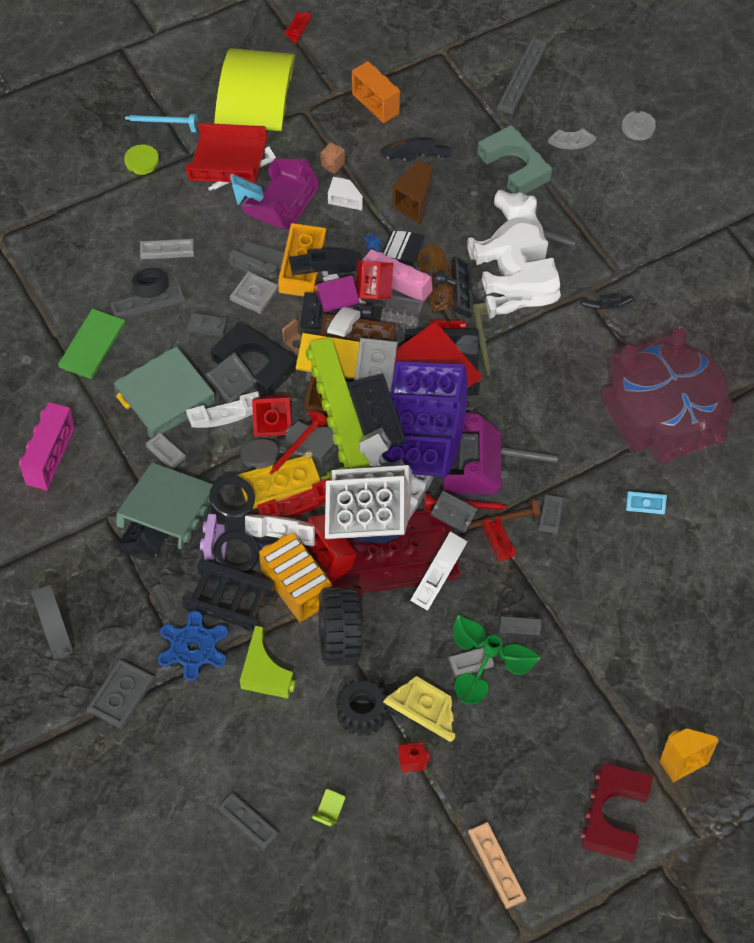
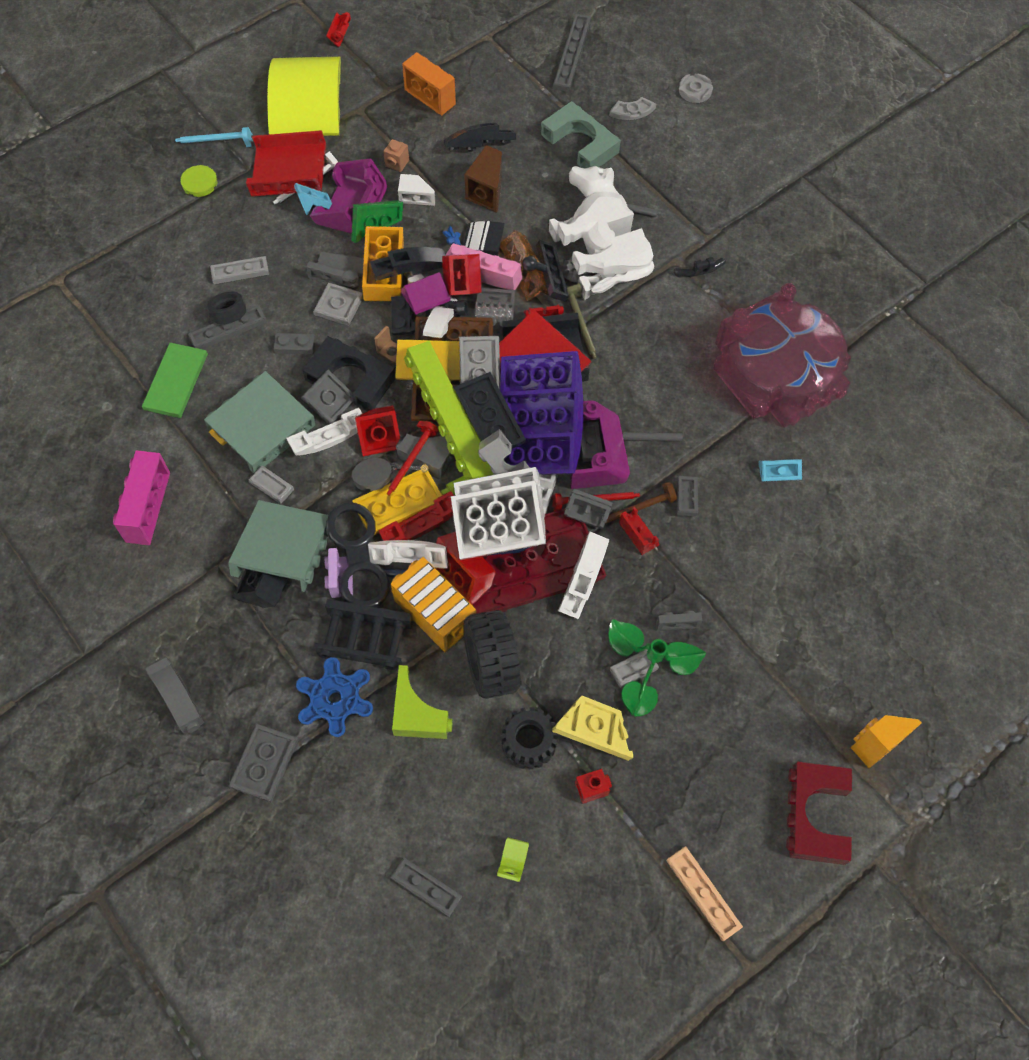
camera: 10 degrees left, 5 degrees up
none -> green wing [351,200,403,243]

